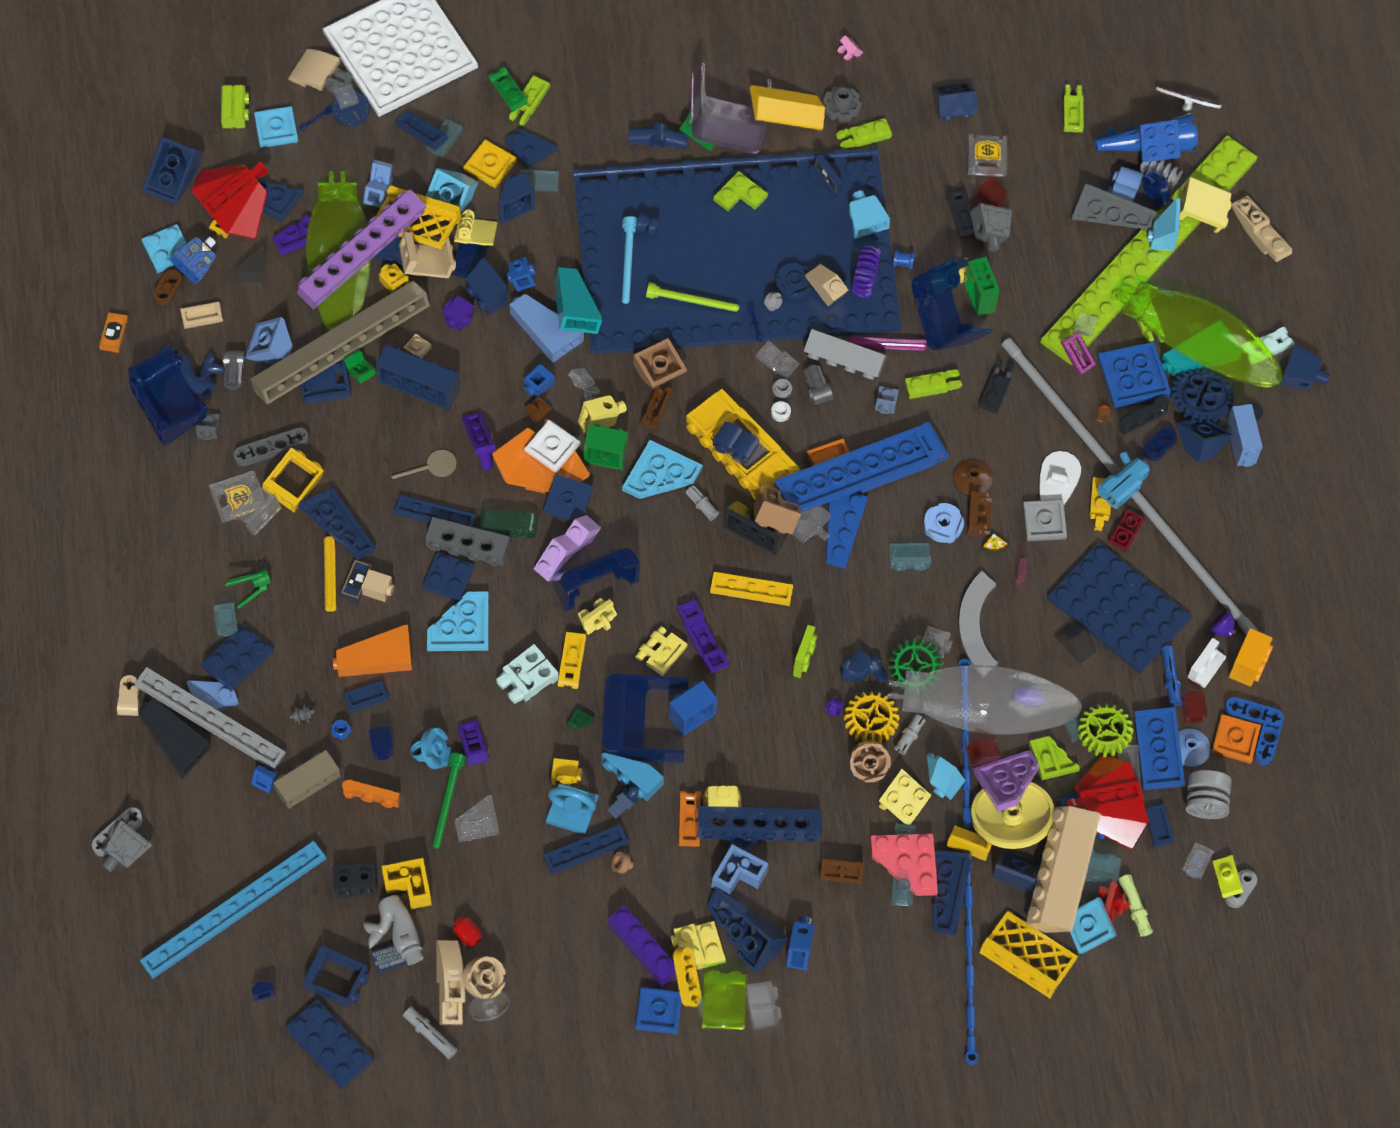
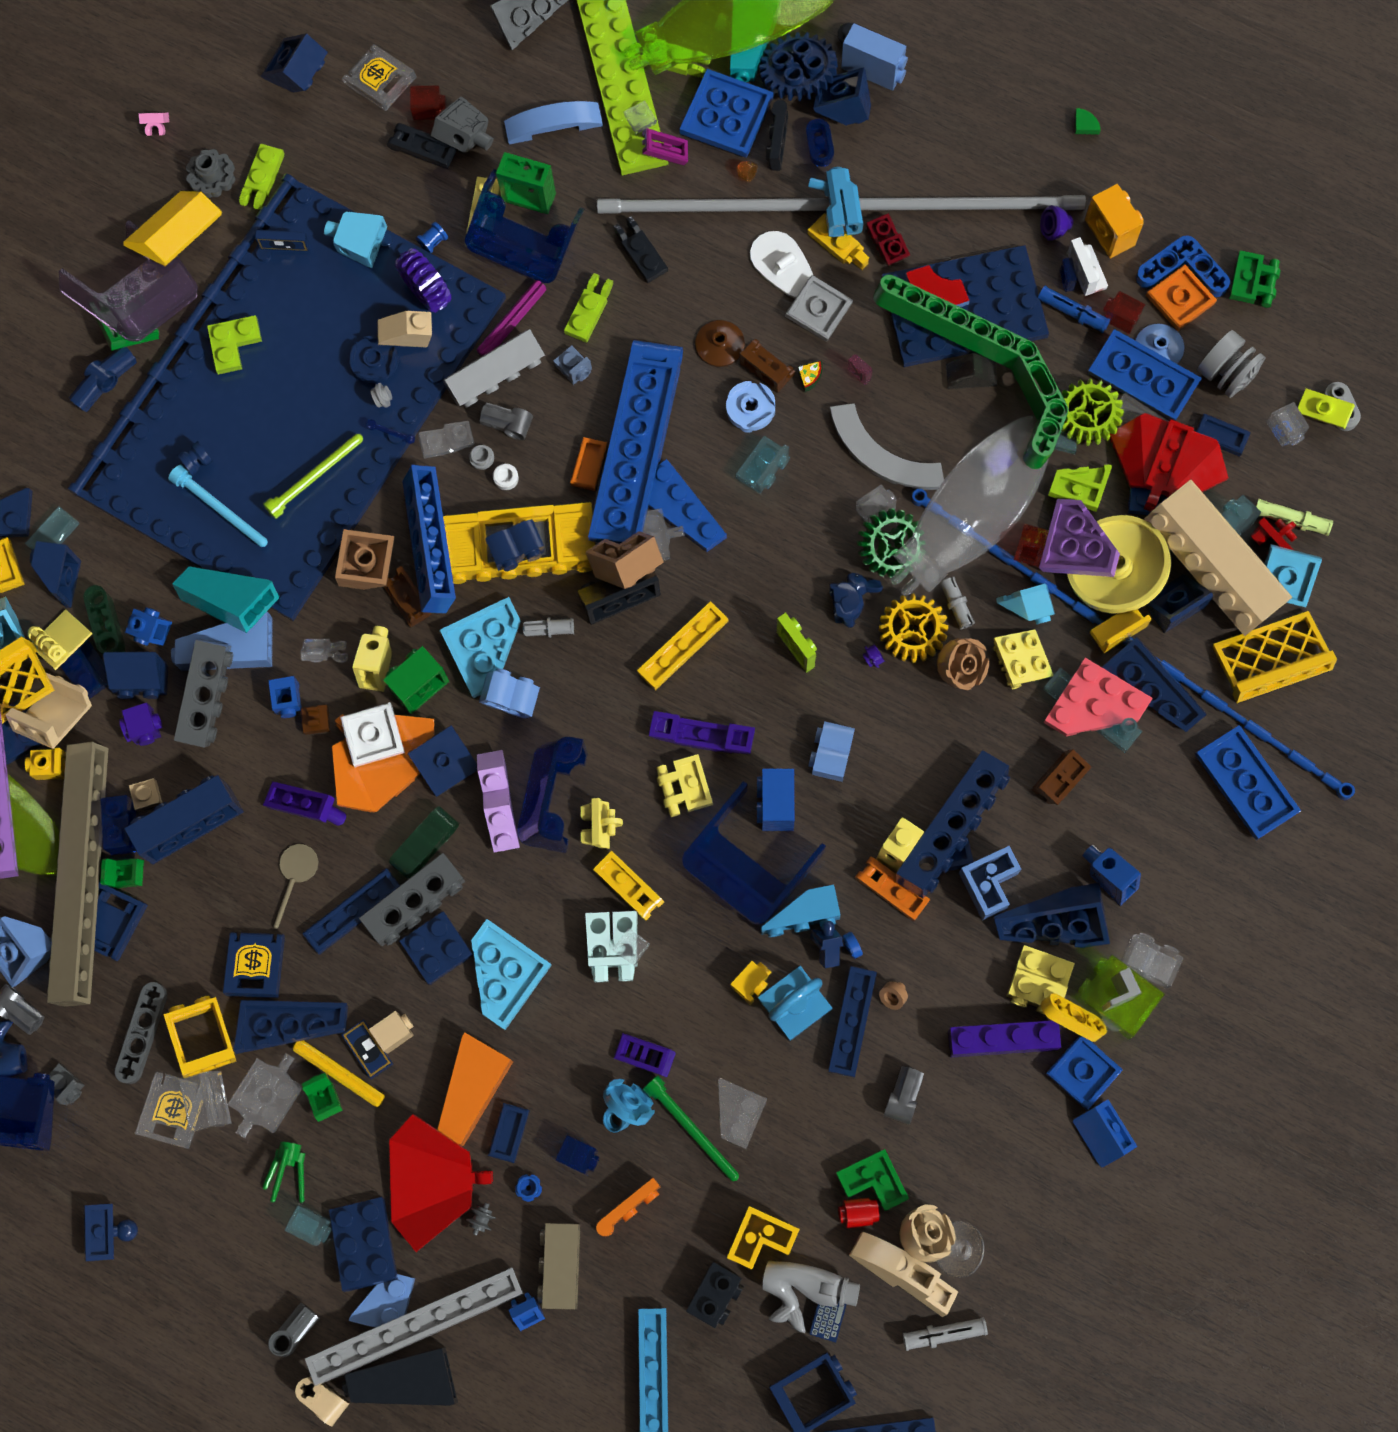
camera: 45 degrees left, 10 degrees up
dark green tile [567,708,595,729] -> none
none -> clear green beam [83,585,125,655]
none -> dark blue plate [84,1204,138,1262]
none -> clear blue brick [100,795,137,855]
none -> dark grey brick [174,639,233,748]
none -> dark blue container [223,932,285,998]
none -> clear plate [228,1053,302,1138]
none -> dark grey piece [268,1302,320,1357]
none -> green bracket [301,1073,343,1122]
none -> red panel [389,1114,493,1252]
none -> blue brick [402,465,456,613]
none -> medium blue brick [479,668,540,718]
none -> medium blue slope [504,101,603,144]
none -> clear tile [612,928,650,966]
none -> medium blue brick [808,721,855,782]
none -> green plate [836,1149,909,1211]
none -> blue tile [842,931,863,959]
none -> green beam [873,275,1069,469]
none -> flat silver piece [884,1066,924,1125]
none -> red tile [905,265,969,307]
none -> clear blue tile [1060,257,1077,292]
none -> blue panel [1073,1099,1137,1167]
none -> green tile [1075,108,1101,135]
none -> light grey panel [1101,967,1141,1012]
none -> blue plate [1195,725,1301,840]
none -> green plate [1229,250,1281,308]

